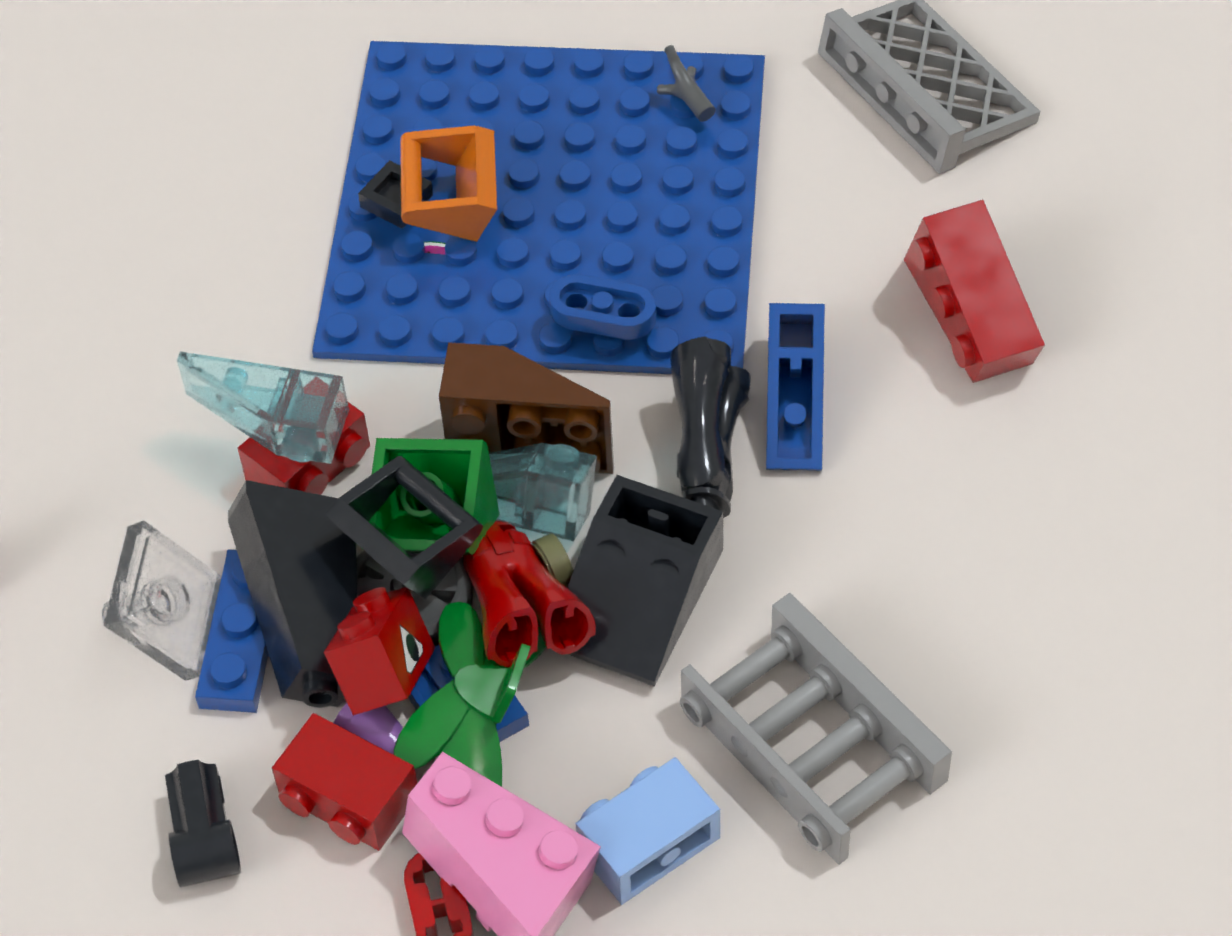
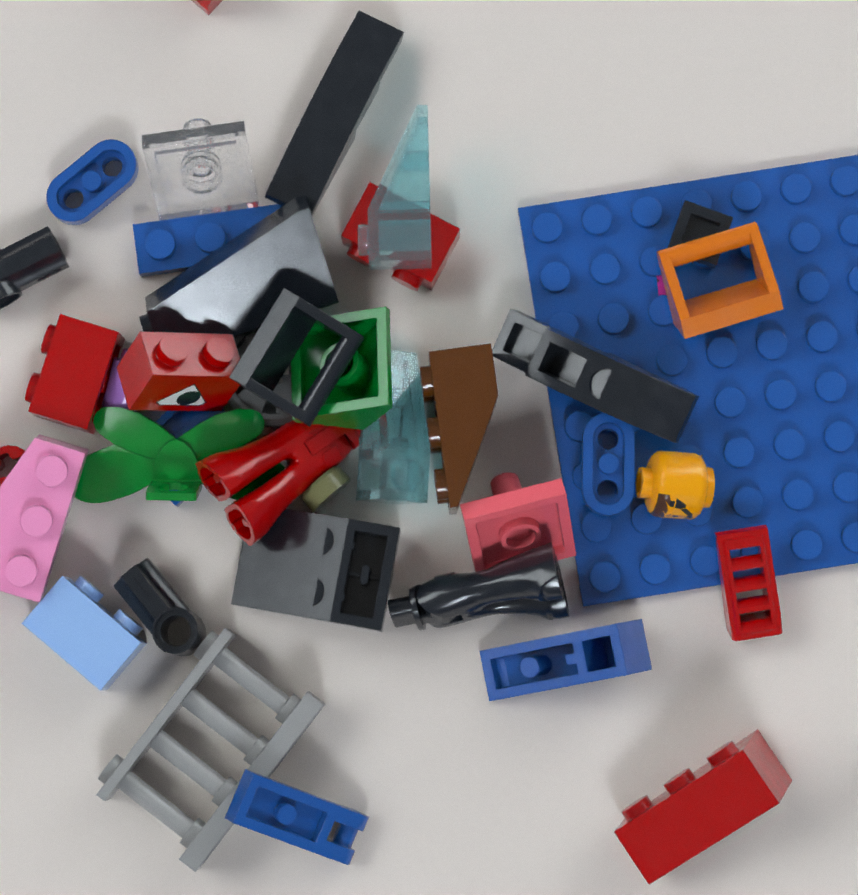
camera: 75 degrees right, 30 degrees up
none -> blue plate [46,139,139,225]
none -> black piece [113,558,206,656]
none -> blue plate [225,769,369,865]
none -> black slope [265,10,404,216]
none -> coral tile [460,472,576,572]
none -> black slope [492,309,699,443]
none -> light orange head [635,450,715,520]
none -> red slope [715,525,783,641]

